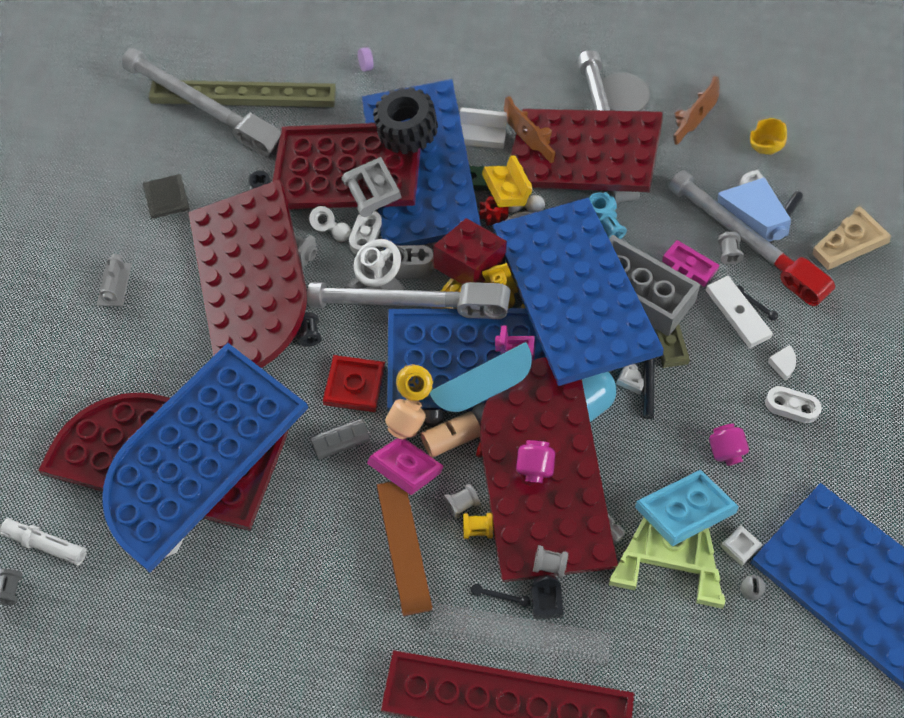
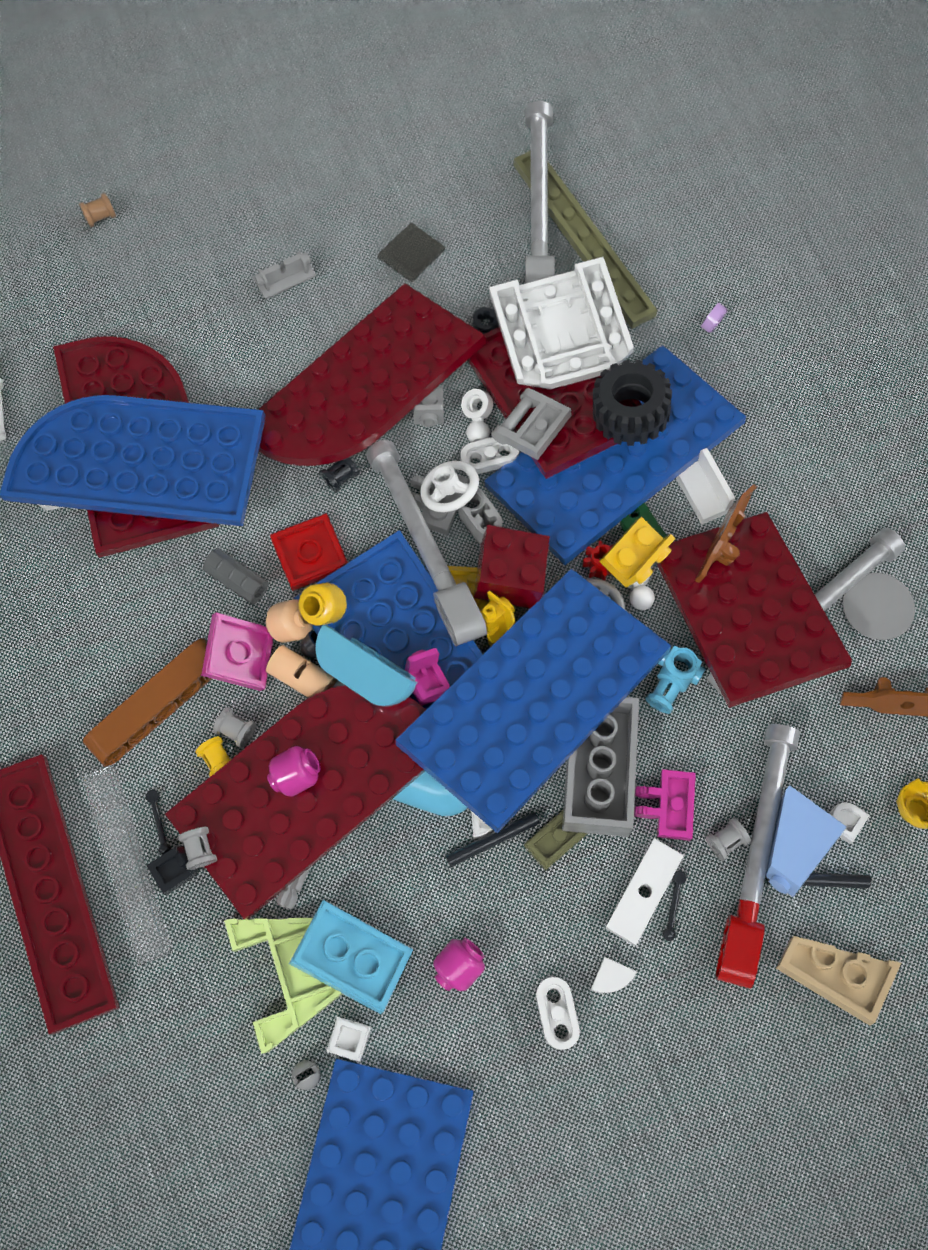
camera: 60 degrees right, 10 degrees up
none -> white wedge [489,257,634,389]

